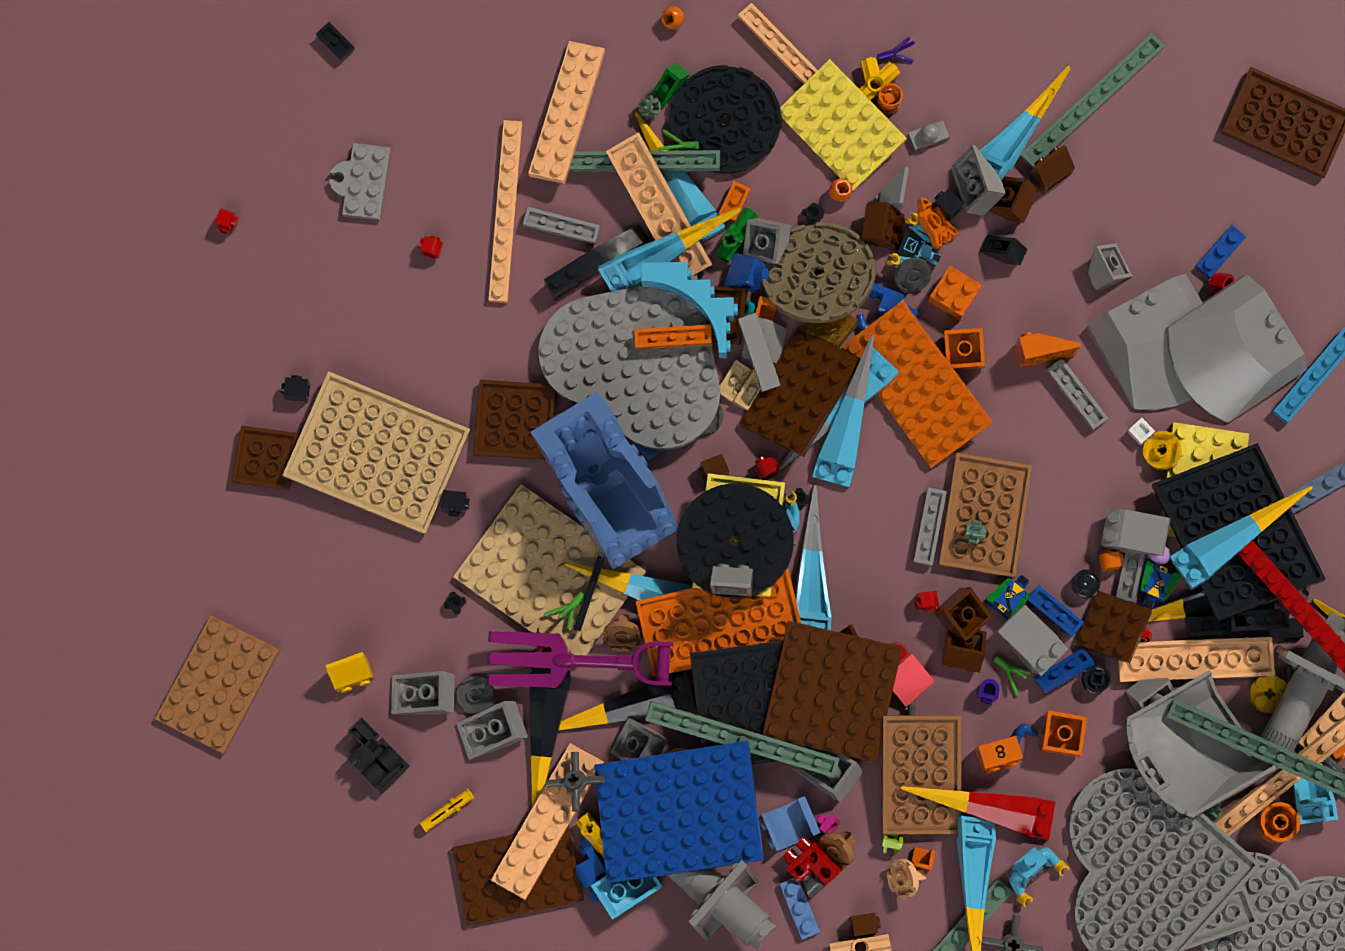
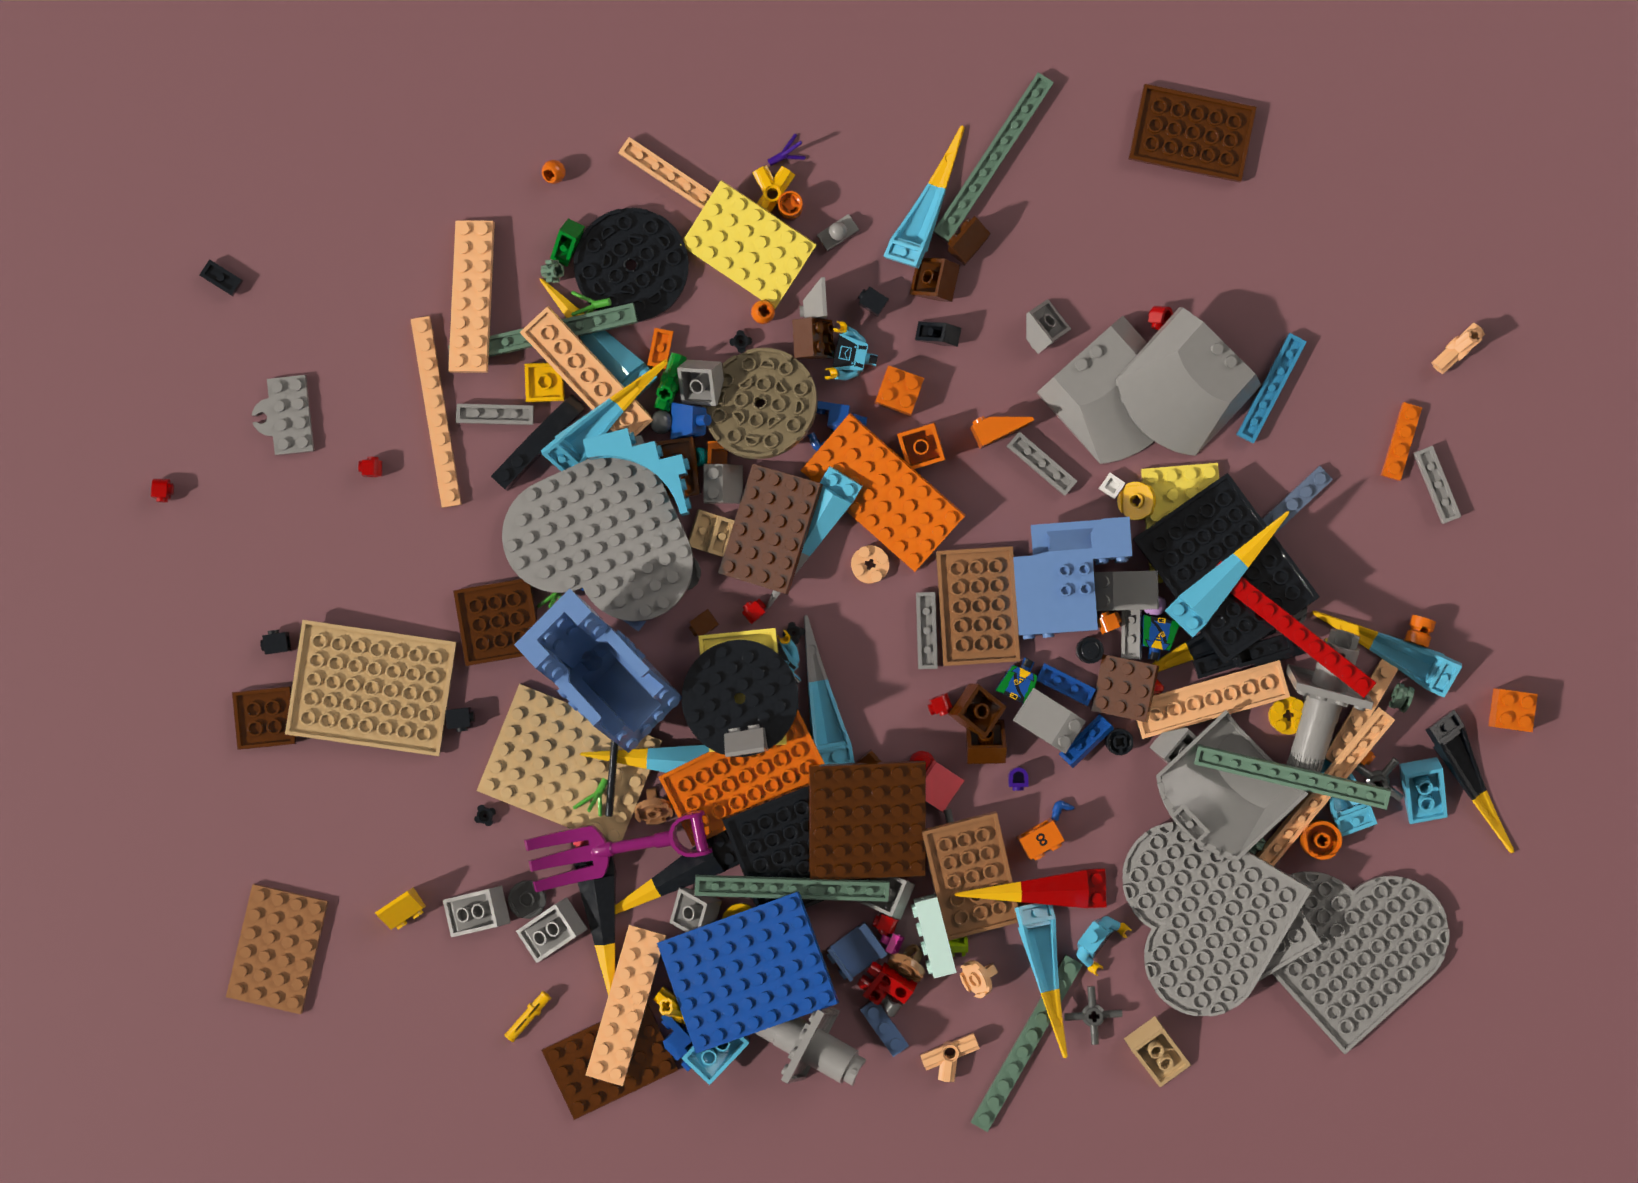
camera: 15 degrees left, 10 degrees up
black plate [347,717,410,794] -> none
dark grey bar [546,752,605,812] -> none
orange plate [634,324,712,350] -> none
light grey tile [737,313,780,392] -> none
clear yellow plate [806,315,858,348] -> none
medium azure plate [812,334,874,487] -> none
reddish brown brick [850,913,881,936] -> none
dark grey tile [894,257,932,293] -> none
orange panel [911,847,935,871] -> none
orange tile [917,198,958,249] -> none
light grey slope [951,145,1006,216] -> none
sand green gear [964,520,986,544] -> none
bright green plant [994,656,1031,697] -> none
orange brick [1039,710,1087,758] -> none
blue plate [1195,225,1246,279] -> none
none -> yellow plate [524,363,565,403]
none -> dark grey piece [650,410,672,434]
none -> light nougat plate [851,545,889,584]
none -> red plate [872,912,899,936]
none -> light aqua brick [911,894,957,978]
none -> medium blue piece [1013,517,1132,639]

